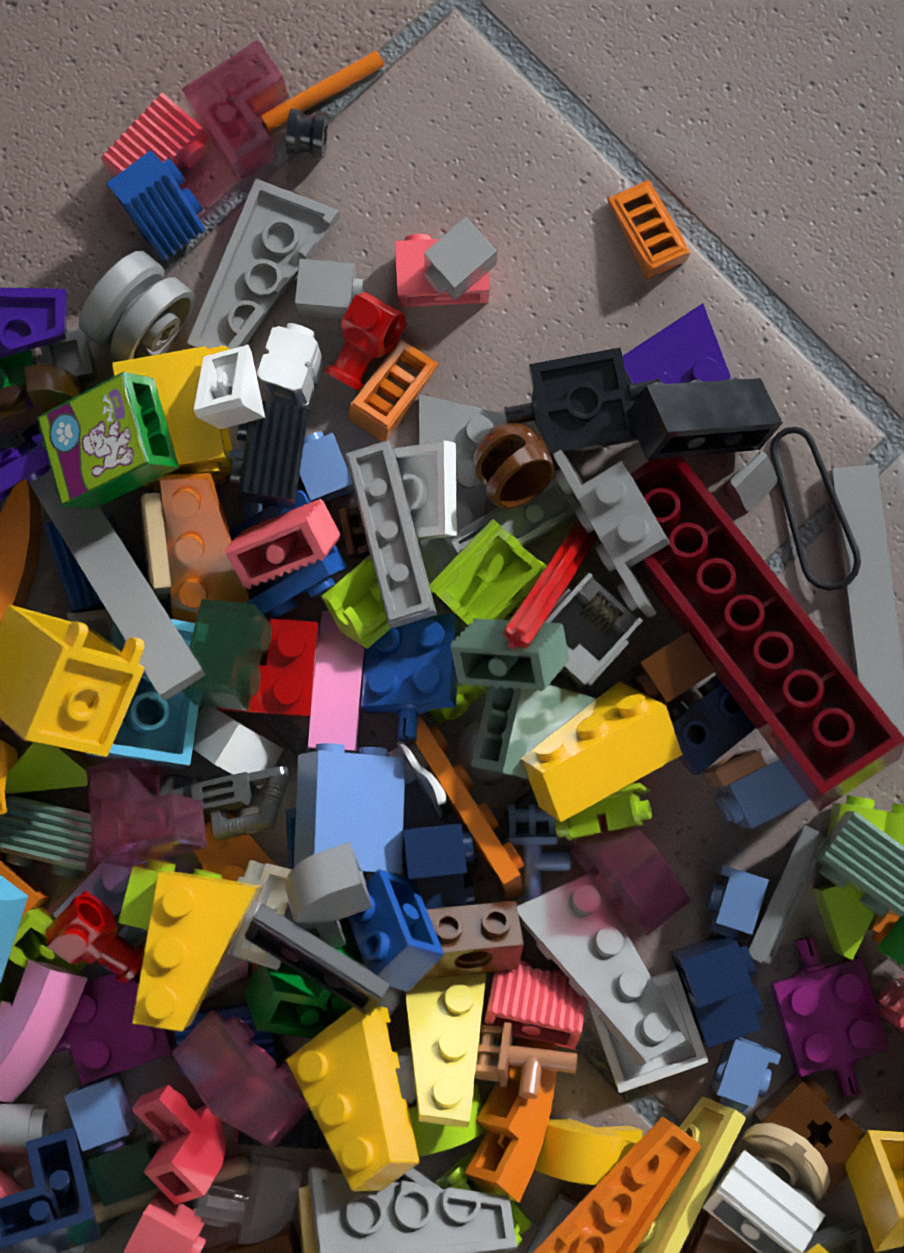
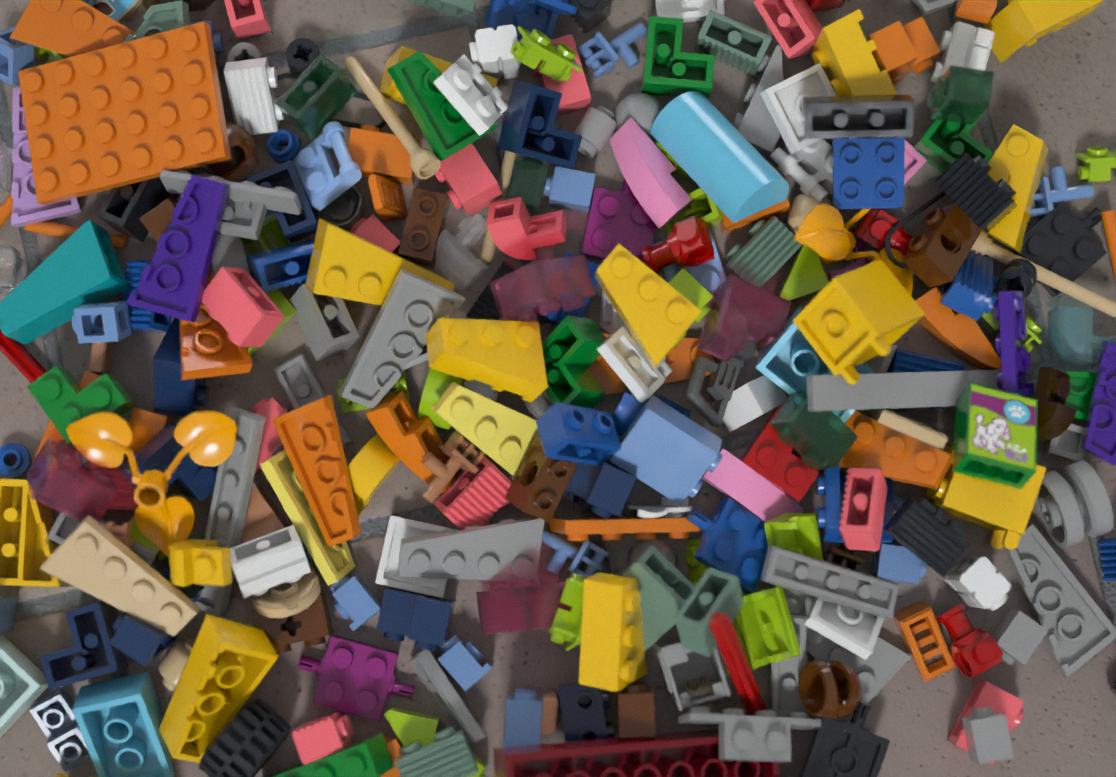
camera: 115 degrees right, 0 degrees up
white slope [194,345,265,429] -> none
black tile [244,903,390,1016] -> none
light grey brick [285,842,372,949] -> none

